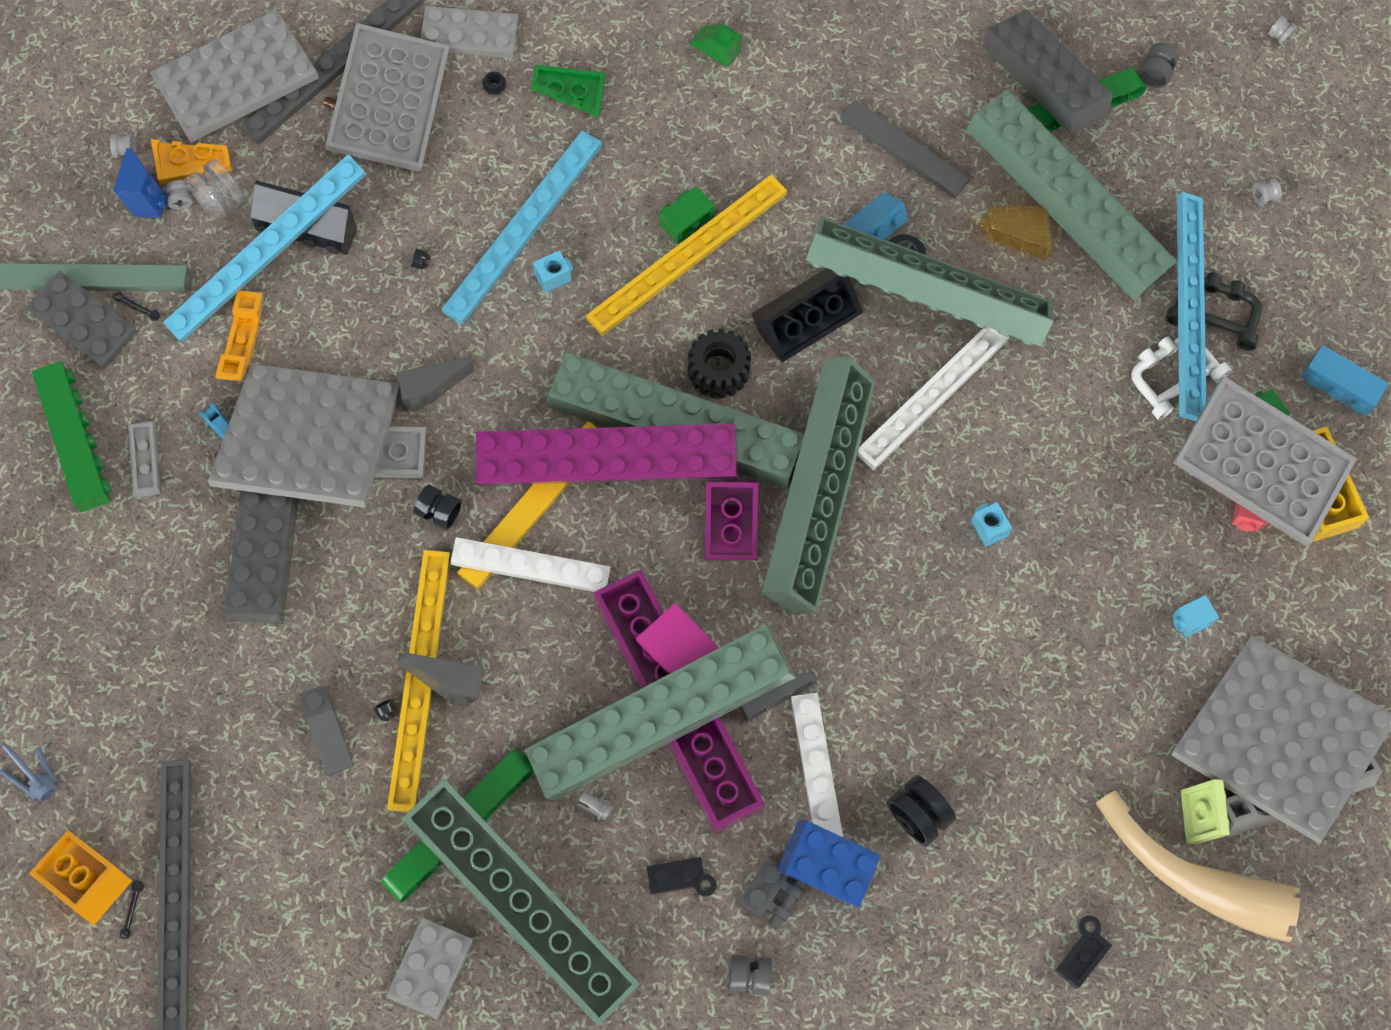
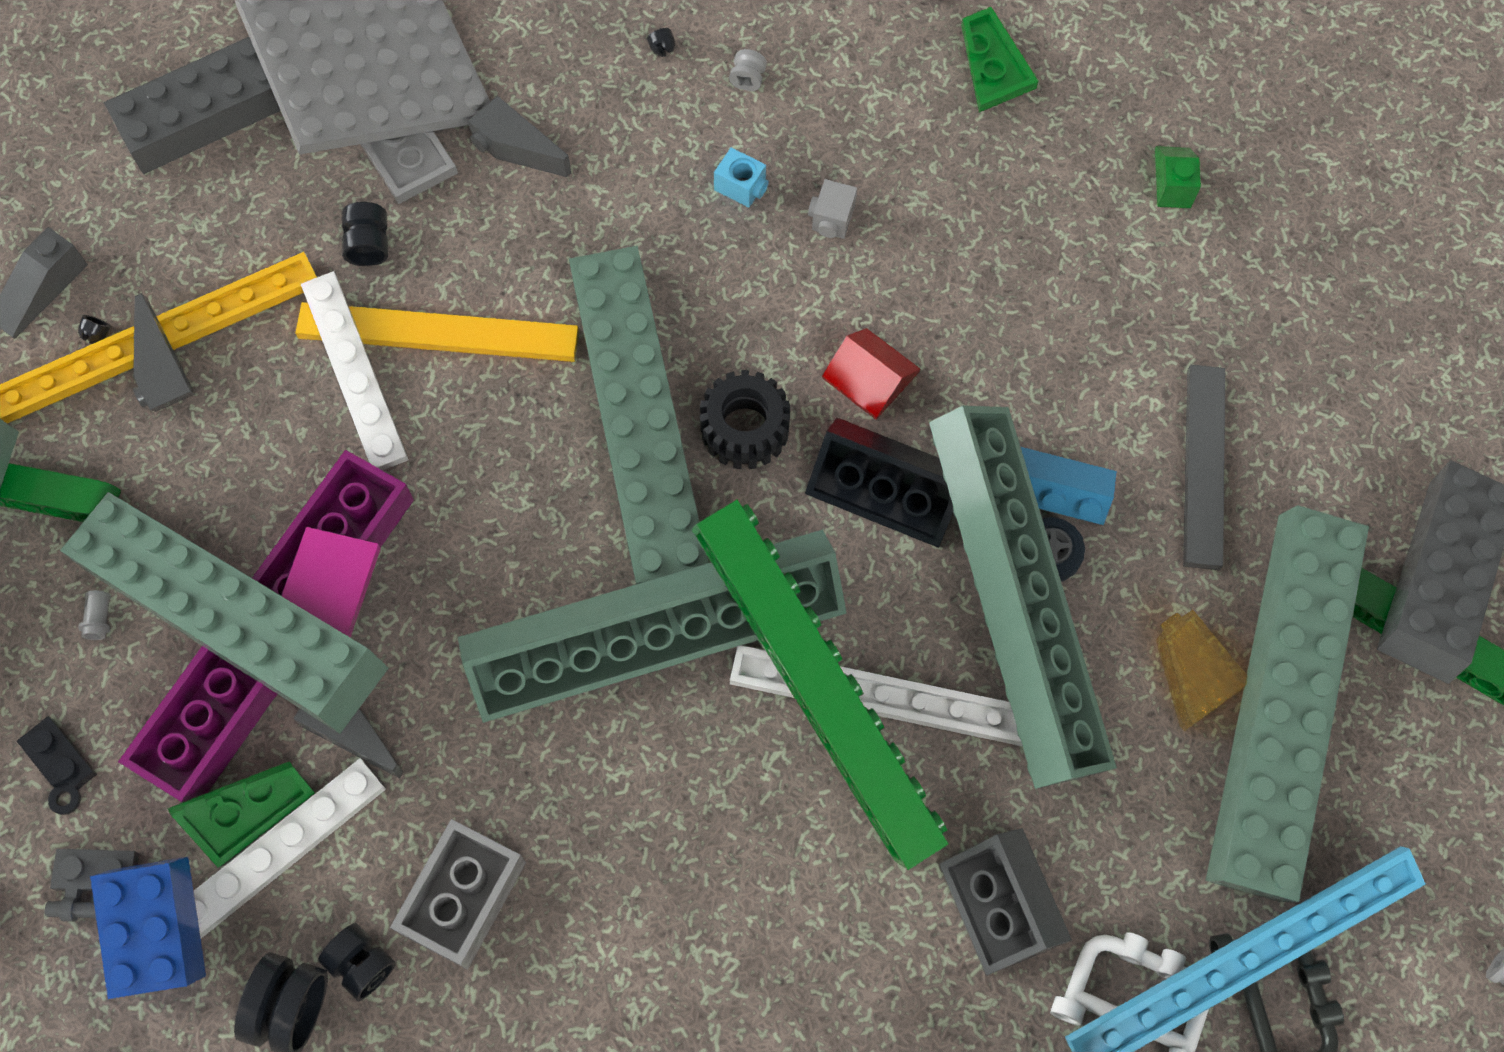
camera: 60 degrees right, 0 degrees up
medium azure plate [442,131,602,325] -> none
magenta brick [476,424,738,485] -> none
yellow plate [586,175,787,336] -> none
green brick [659,186,715,245] -> none
magenta slope [705,479,758,560] -> none
medium azure brick [971,502,1012,547] -> none
none -> green wing [168,761,315,868]
none -> black wheel [318,923,396,1002]
none -> light grey brick [390,819,526,970]
none -> green brick [692,499,948,870]
none -> light grey wheel [729,49,767,91]
none -> light grey brick [808,179,857,239]
none -> slope [822,328,921,420]
none -> dark grey slope [939,828,1072,976]

